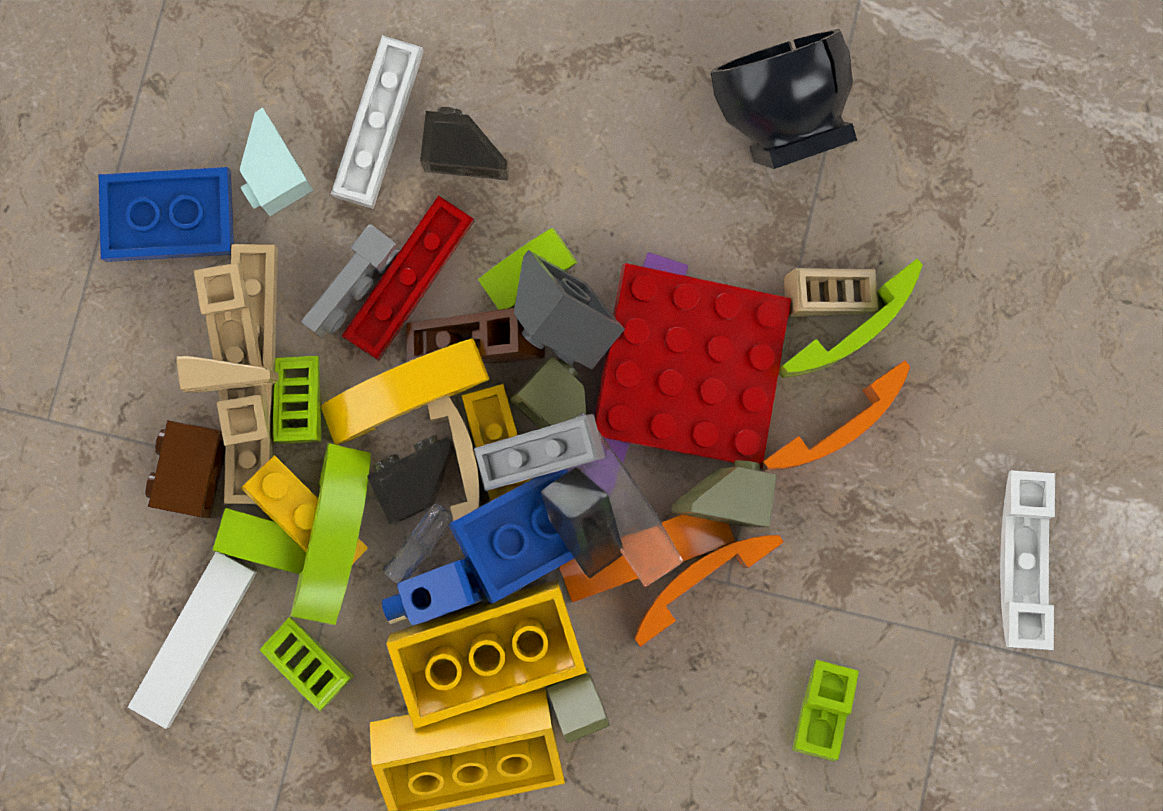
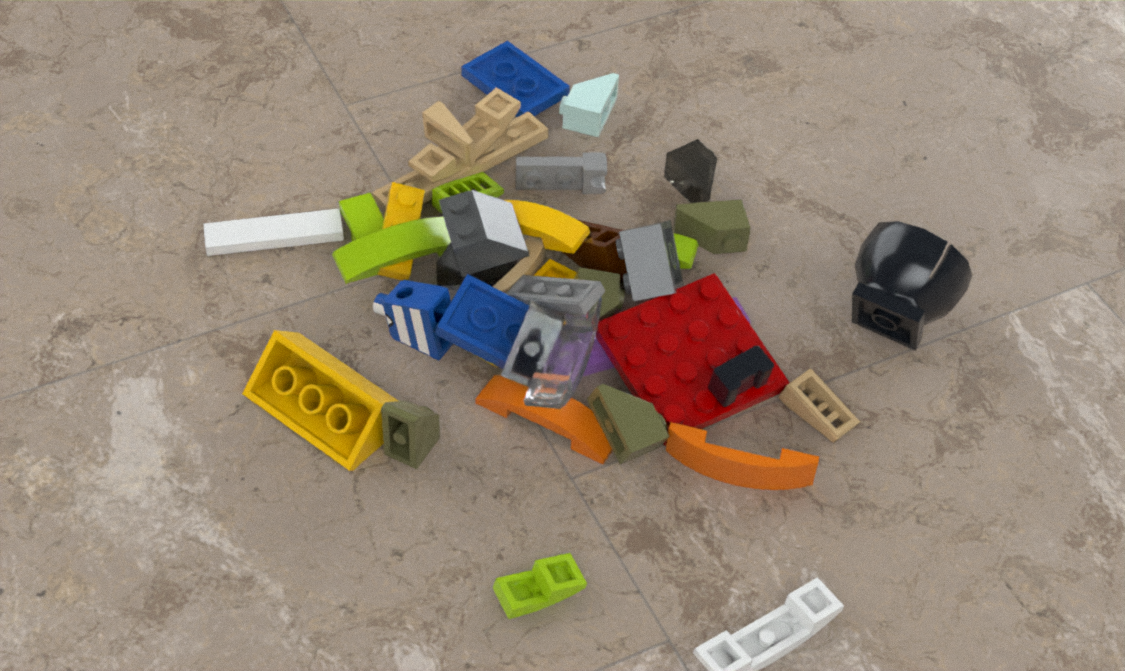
camera: 50 degrees right, 35 degrees down
reddish brown brick [145,420,226,519] -> none
lime slope [259,617,354,711] -> none
white tile [331,35,424,209] -> none
red tile [342,195,475,361] -> none
yellow slope [386,579,587,729] -> none
orange slope [633,535,784,647] -> none
lime slope [779,258,923,378] -> none
none -> dark grey slope [439,190,529,277]
none -> olive slope [673,199,751,254]
none -> black piece [708,345,774,407]

